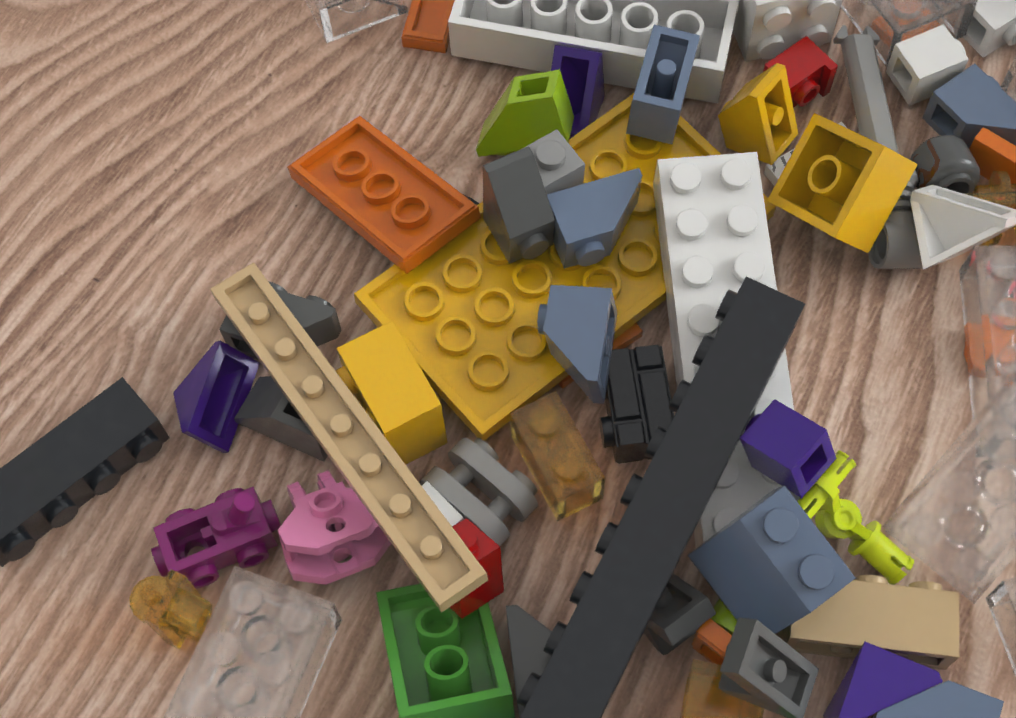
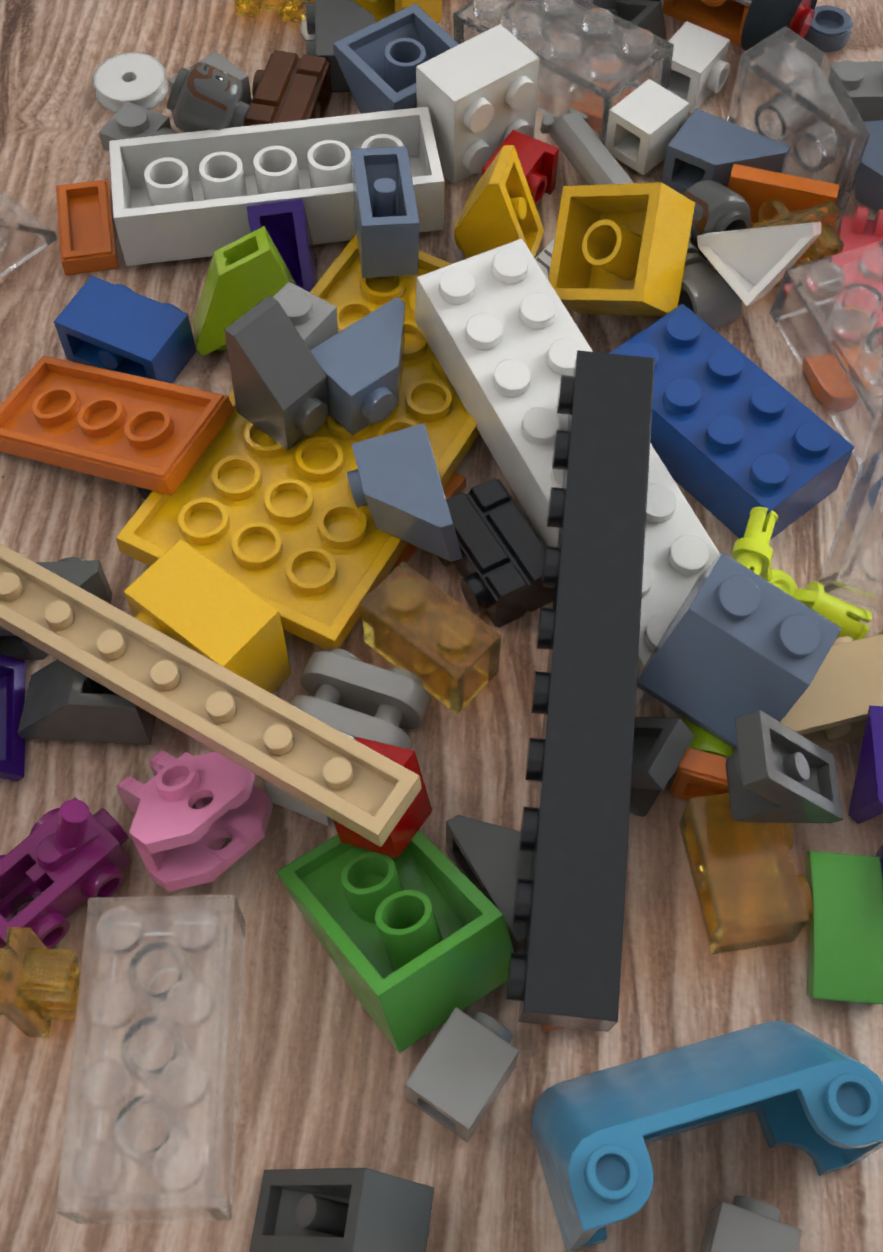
camera: 25 degrees left, 5 degrees down
dark purple brick [739,399,837,498] -> none
none -> blue brick [54,276,196,383]
none -> blue brick [609,304,854,539]

